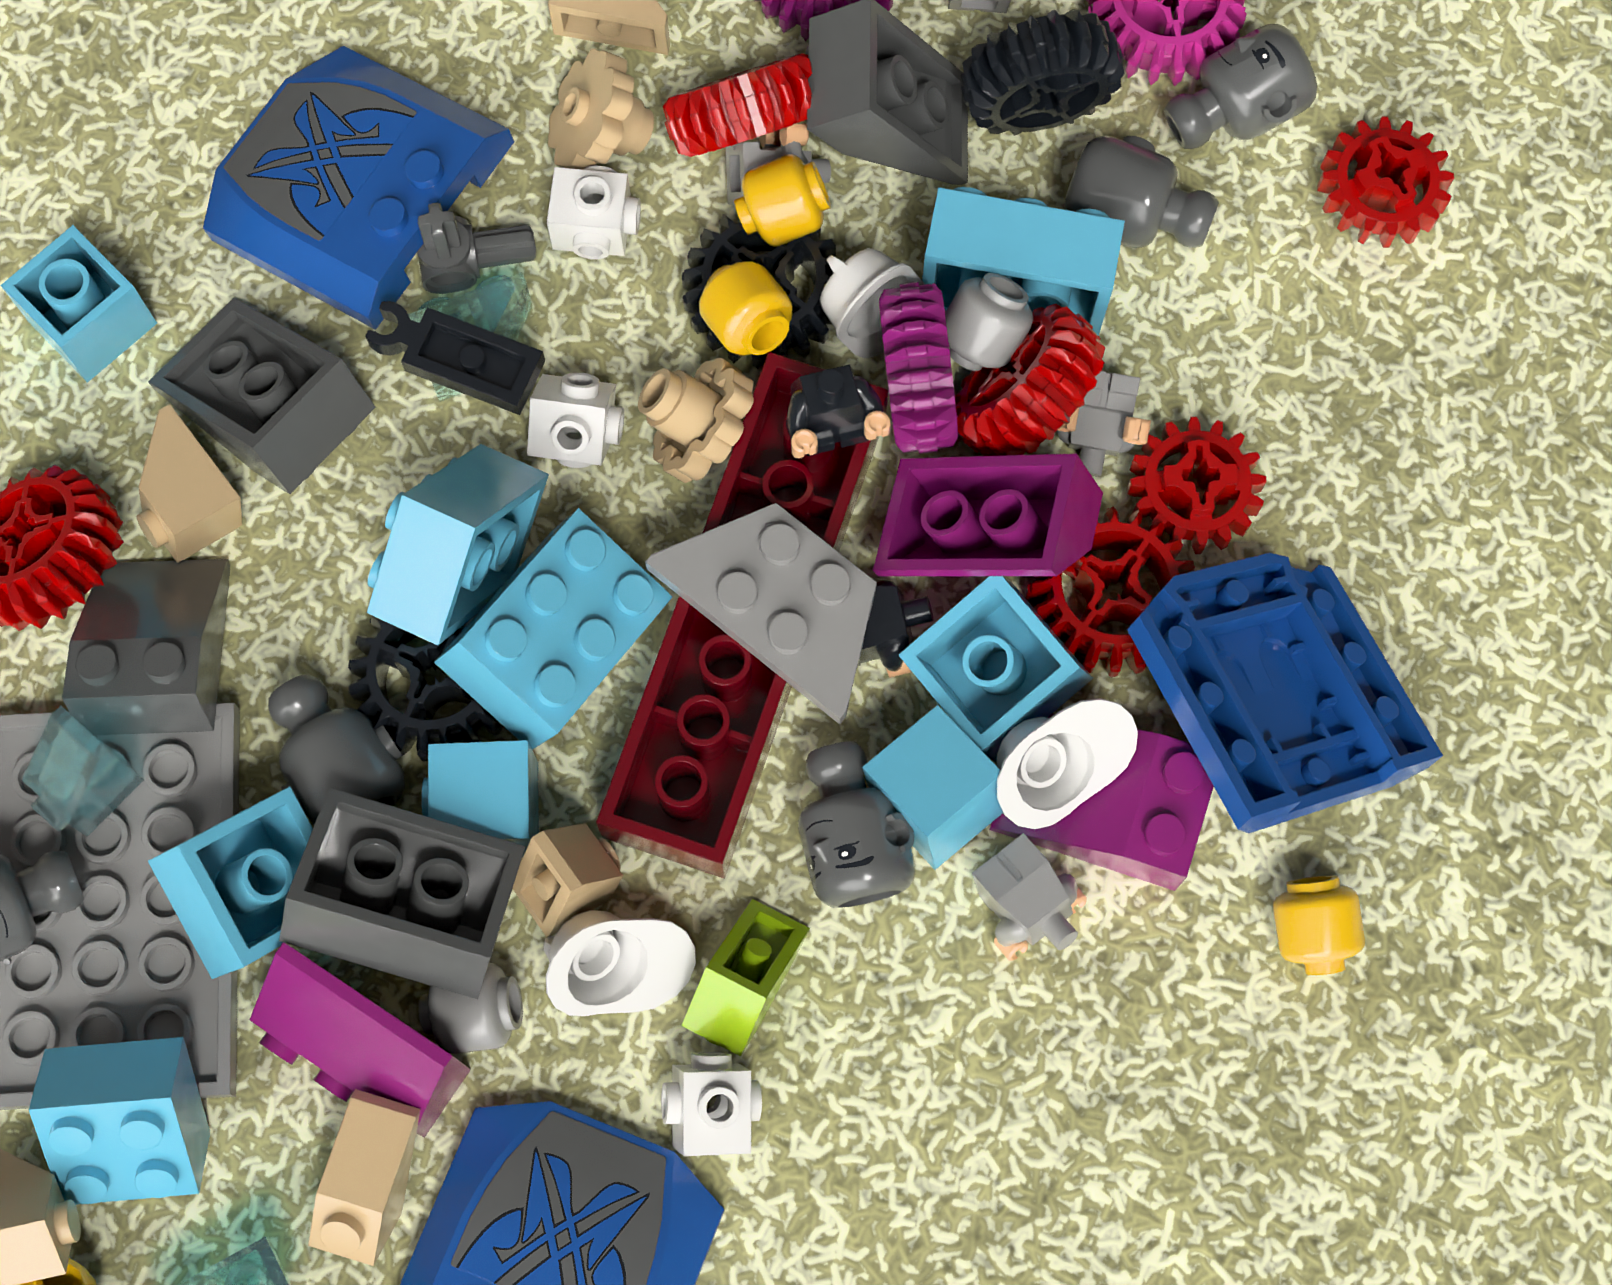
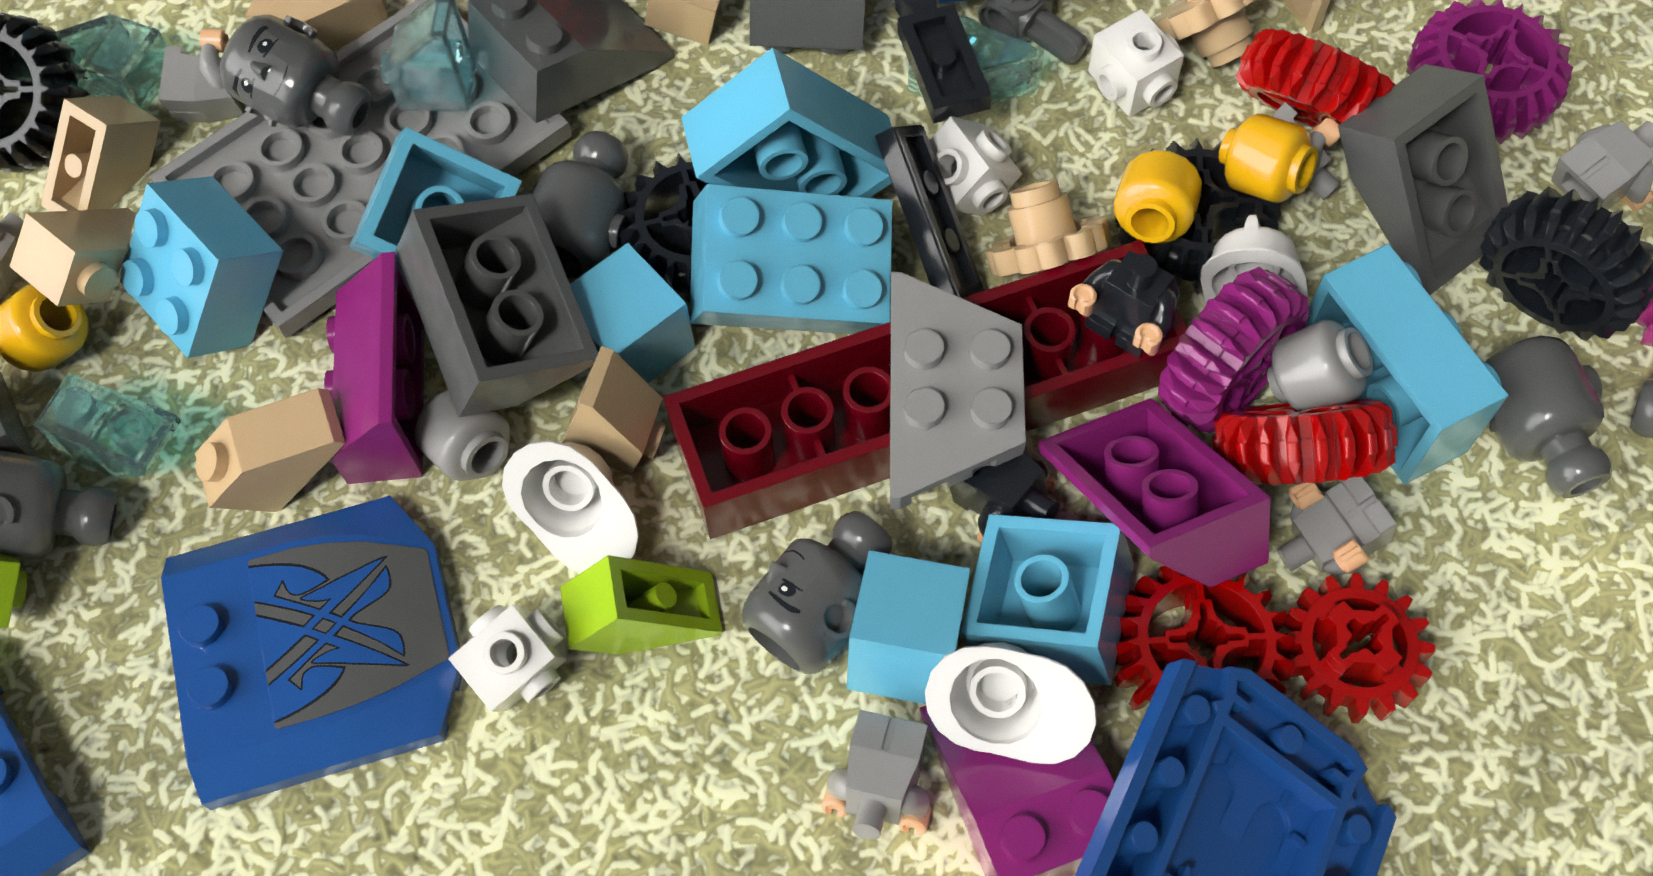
camera: 55 degrees right, 10 degrees down
none -> black tile [875,125,985,298]

